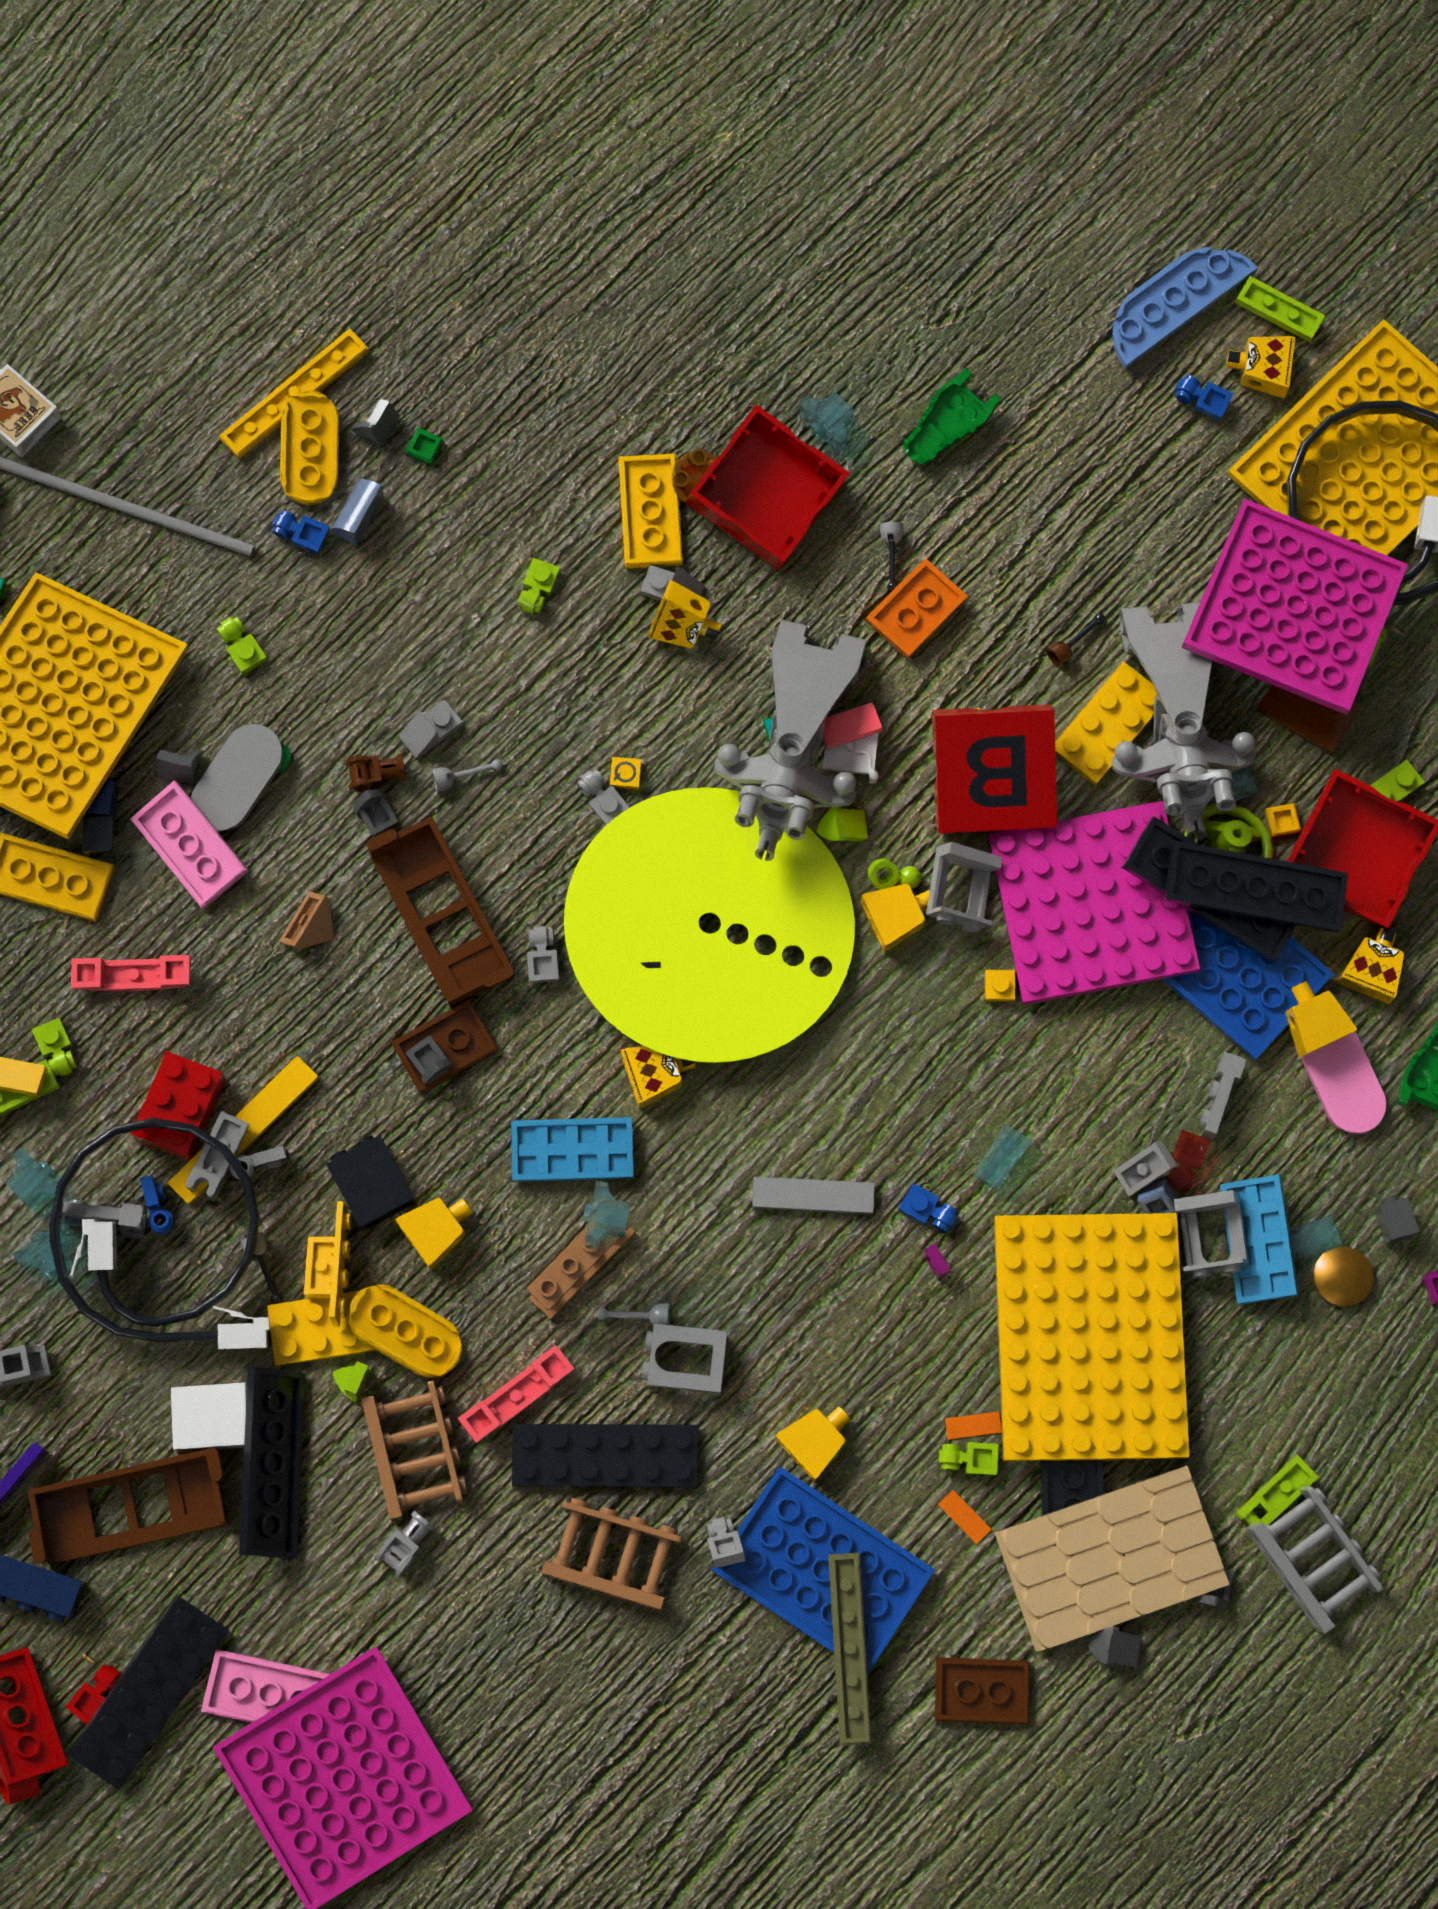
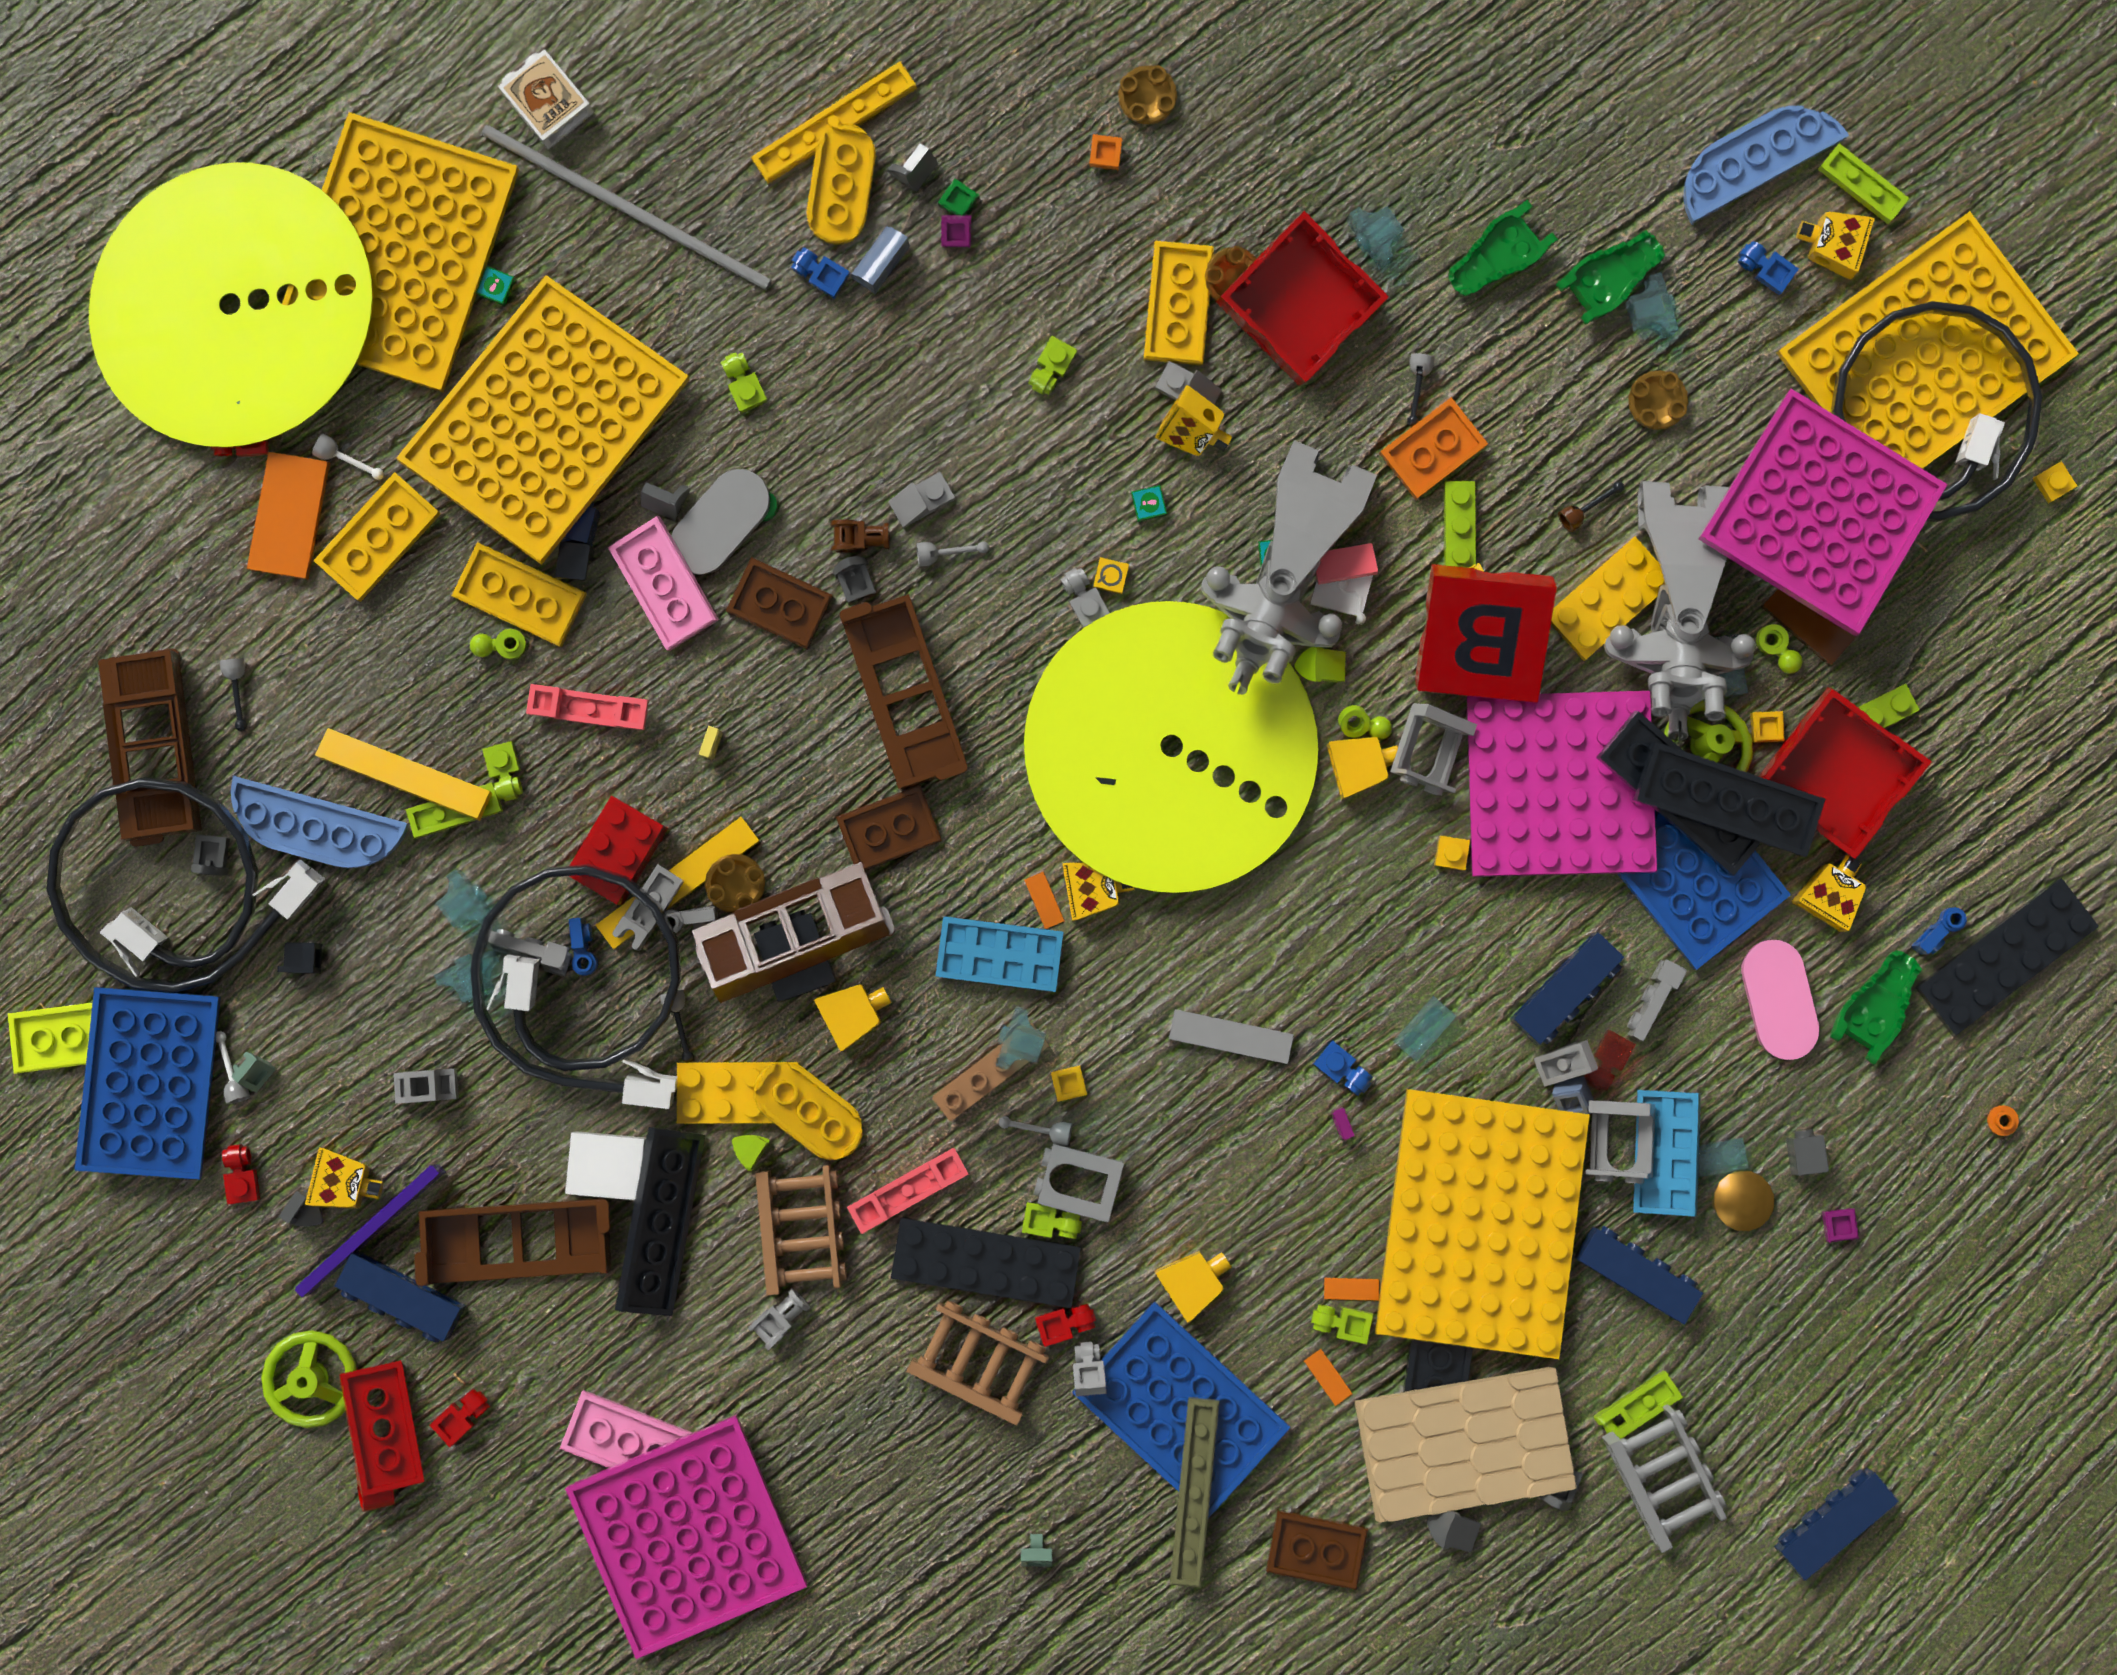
camera: 15 degrees right, 10 degrees up
black plate [66,1594,229,1790] -> none
medium nougat slope [279,891,334,949] -> none
yellow bracket [304,1201,352,1327] -> none
dark grey tile [406,1035,454,1085] -> none
light grey plate [527,926,559,983] -> none
yellow torso [1286,981,1357,1058] -> none
none -> lime plate [470,629,526,660]
none -> reddish brown piece [692,862,895,1004]
none -> light yellow tile [699,726,723,760]
none -> pearl gold dish [705,854,765,913]
none -> reddish brown tile [726,557,833,650]
none -> magenta tile [941,215,971,247]
none -> sand green tile [1021,1534,1052,1567]
none -> lime plate [1022,1202,1083,1239]
none -> orange sticker [1024,872,1064,929]
none -> red plate [1035,1303,1097,1347]
none -> yellow tile [1051,1065,1087,1102]
none -> orange plate [1089,134,1122,170]
none -> pearl gold dish [1118,65,1177,125]
none -> tile [1131,485,1167,522]
none -> lime plate [1444,481,1476,568]
none -> dark blue brick [1510,932,1625,1045]
none -> green animal [1556,230,1665,324]
none -> dark blue brick [1574,1226,1703,1325]
none -> clear light blue brick [1626,272,1678,339]
none -> pearl gold dish [1628,370,1688,430]
none -> lime plate [1756,624,1803,674]

